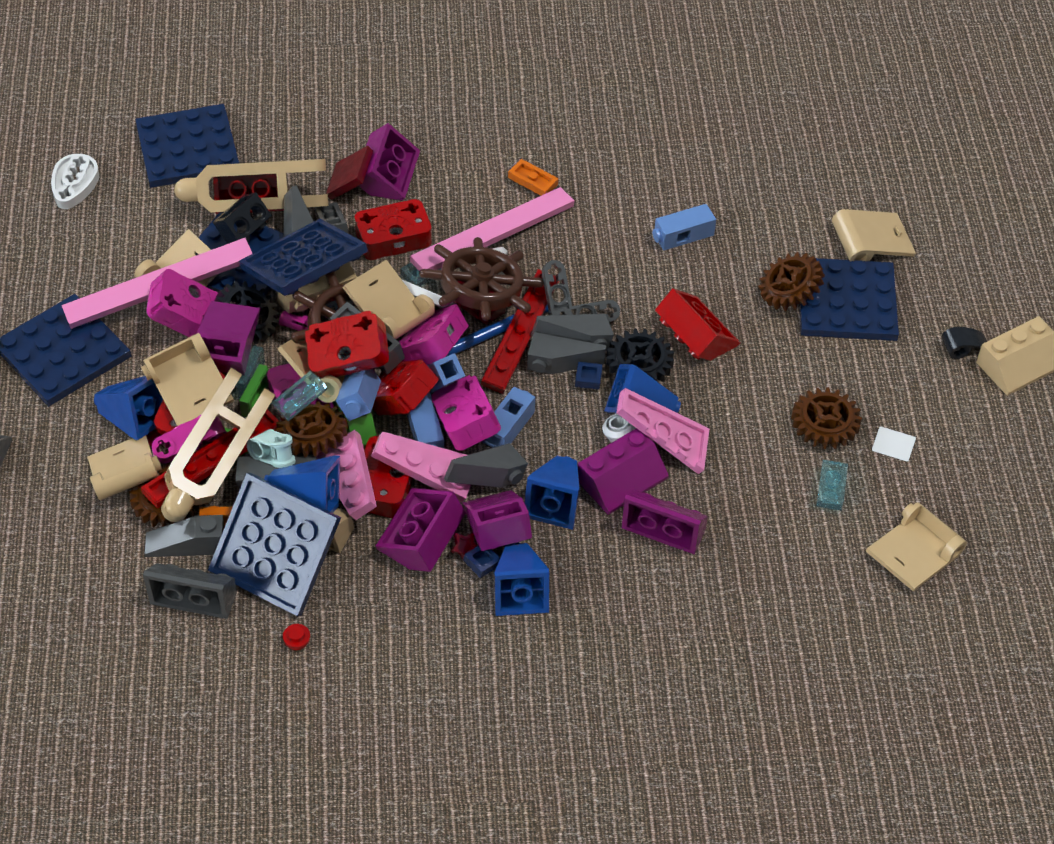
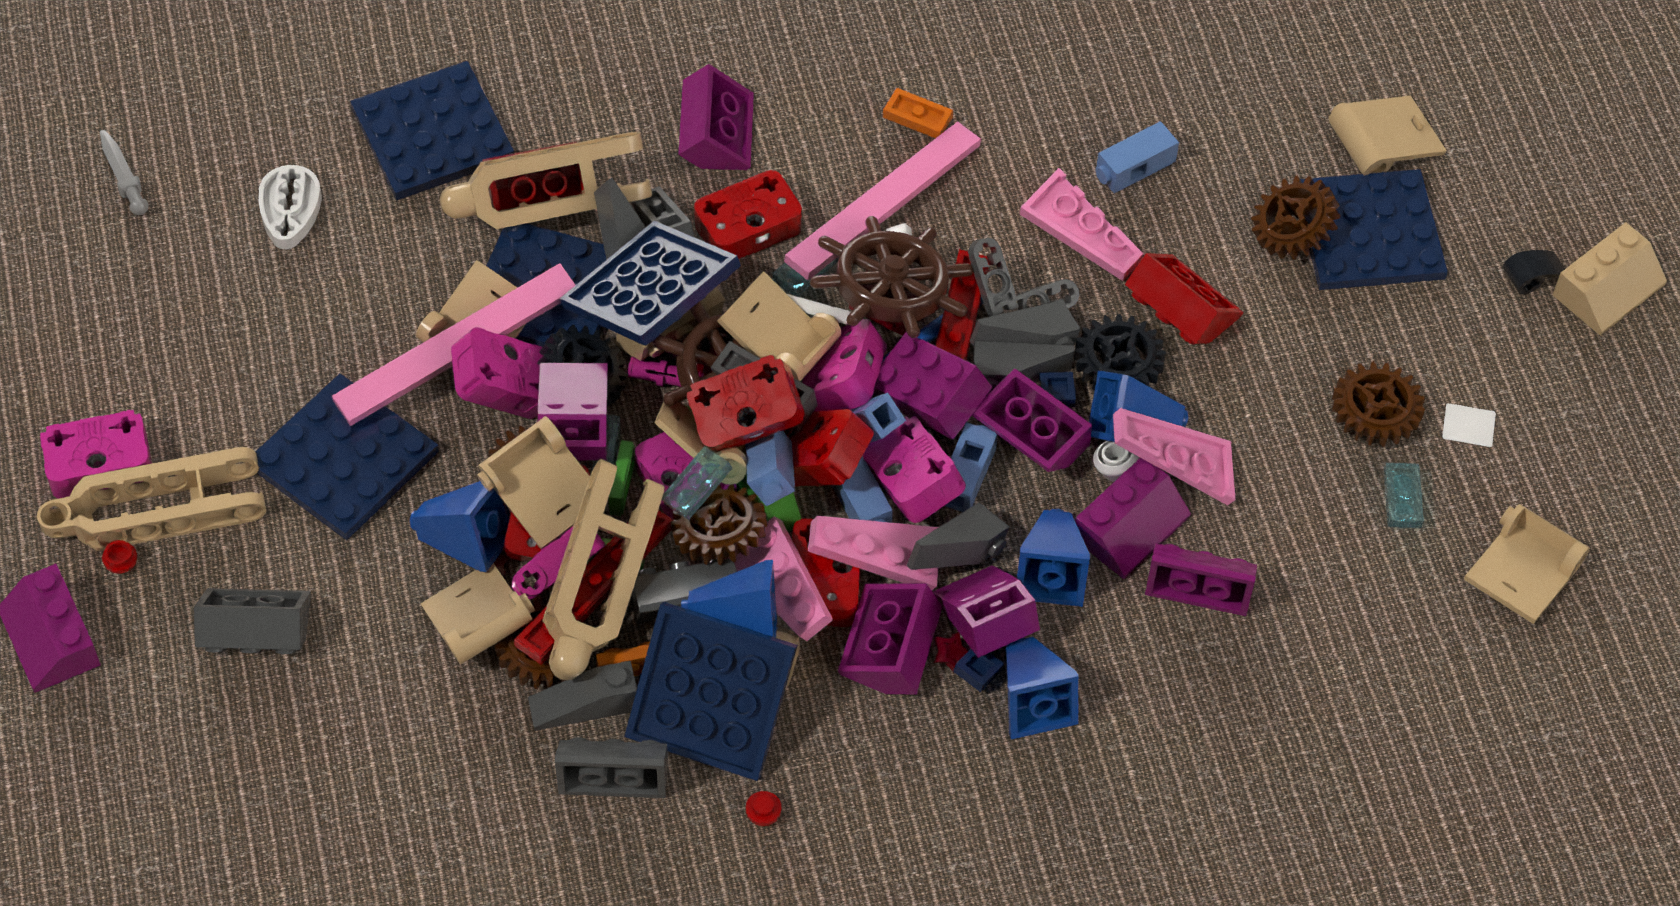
camera: 10 degrees left, 5 degrees up
black brick [212,192,272,244] -> none
light aqua piece [247,429,296,468] -> none
dark red tile [326,146,373,200] -> none
none -> magenta brick [874,332,992,439]
none -> magenta slope [972,368,1092,472]
none -> bright pink wing [1020,168,1143,281]

